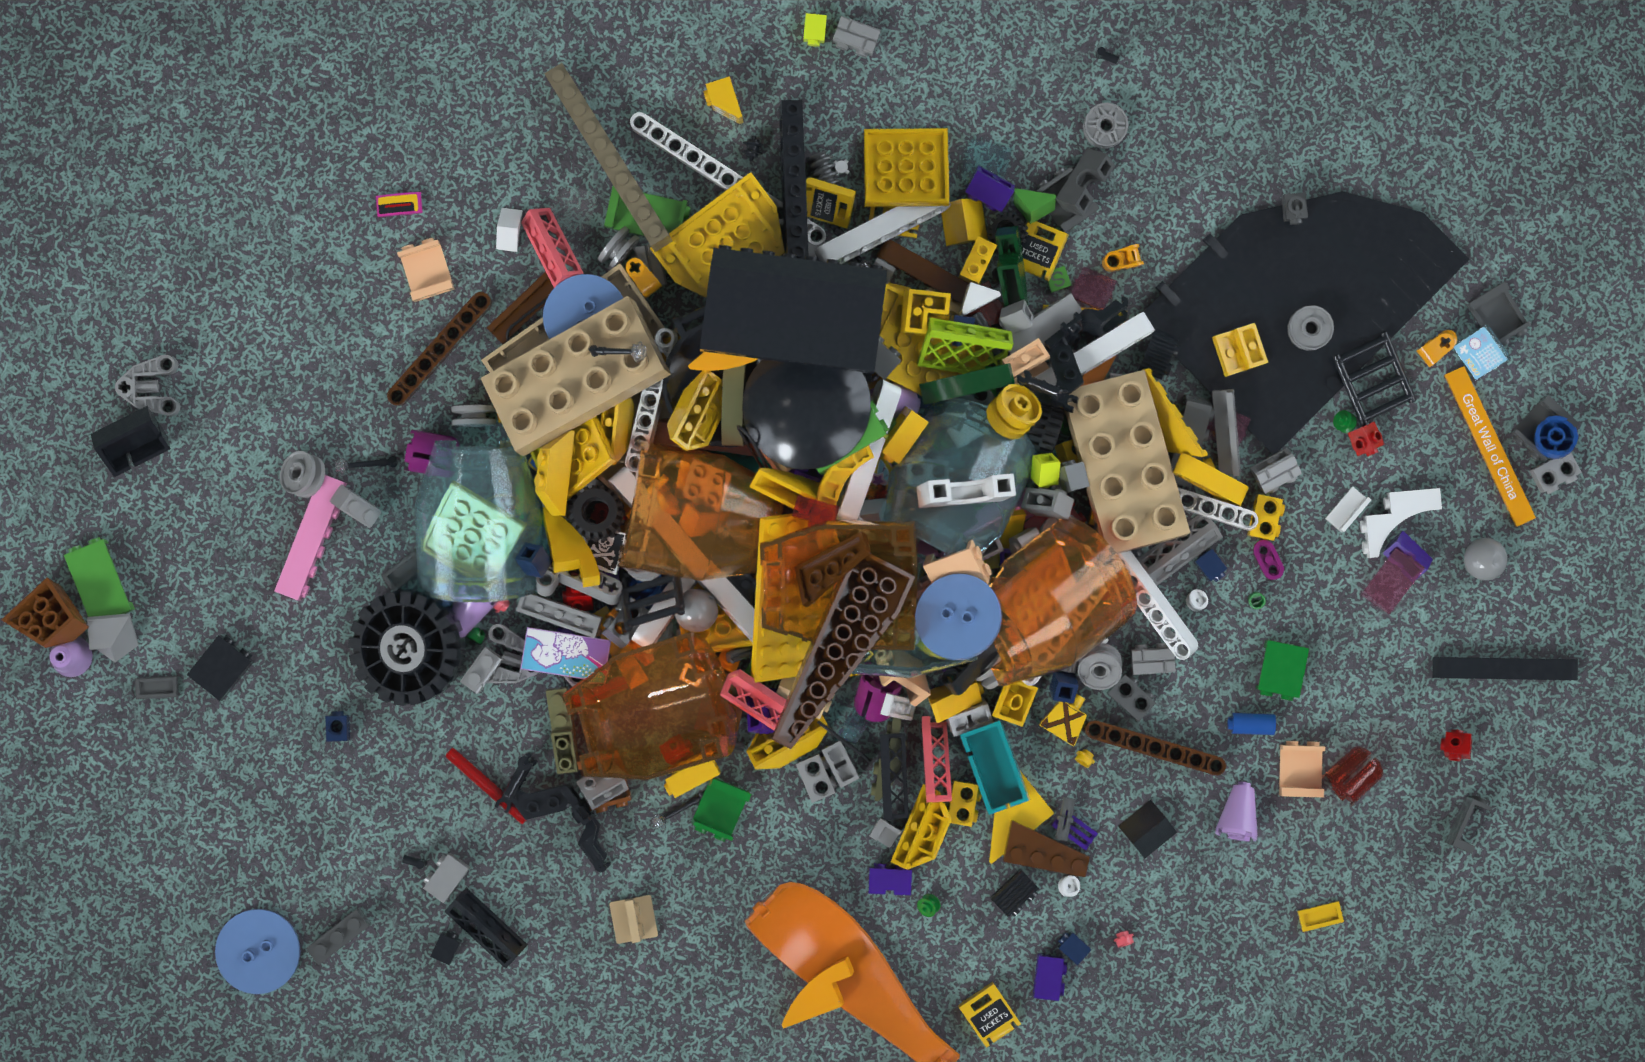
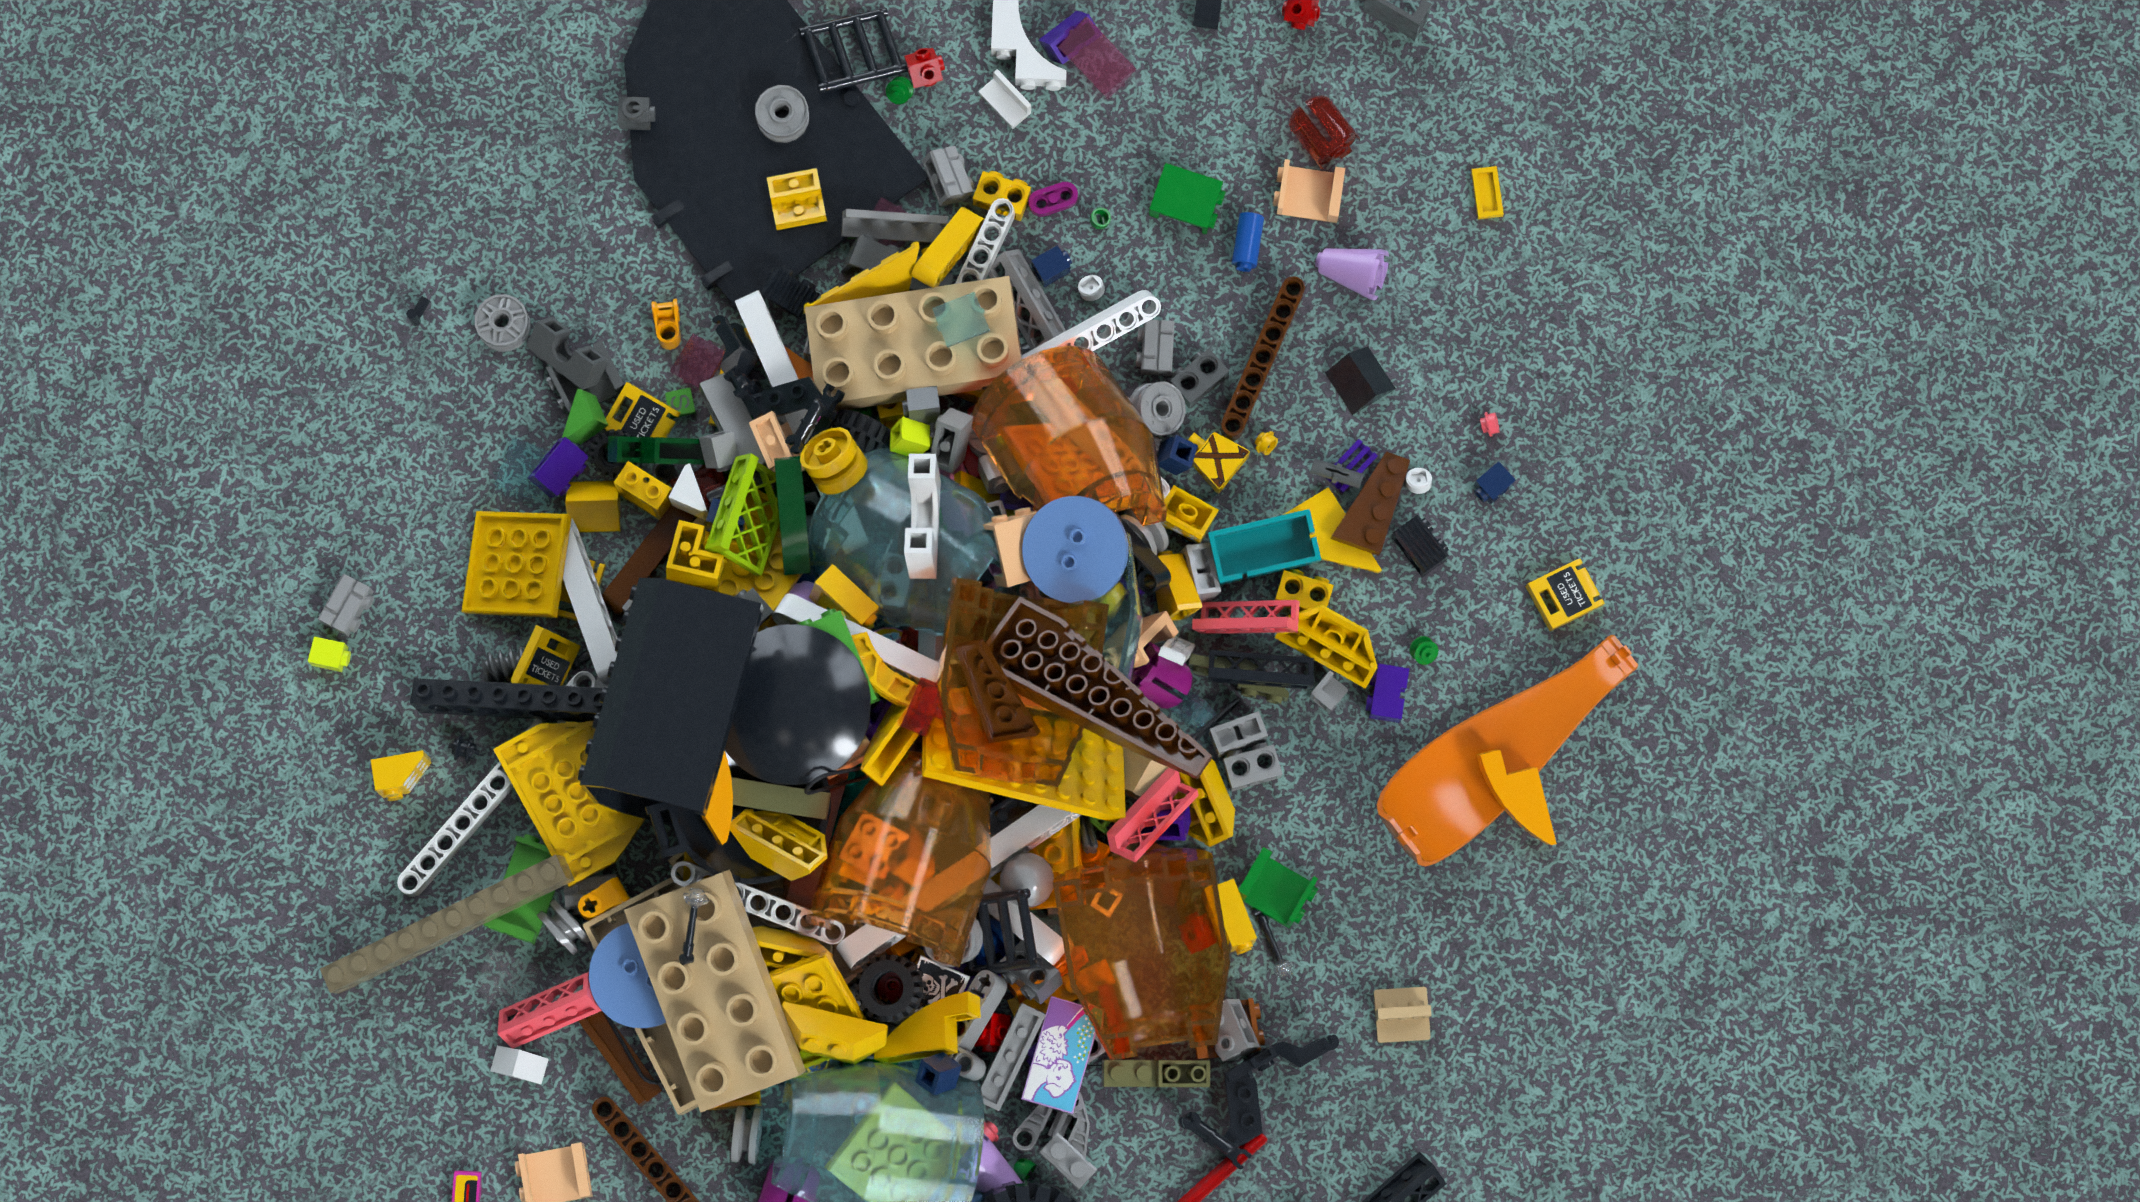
camera: 85 degrees left, 10 degrees down
white piece [834,159,850,175] -> none
dark purple brick [1033,954,1067,1001] -> none
none -> clear light blue piece [932,292,990,348]

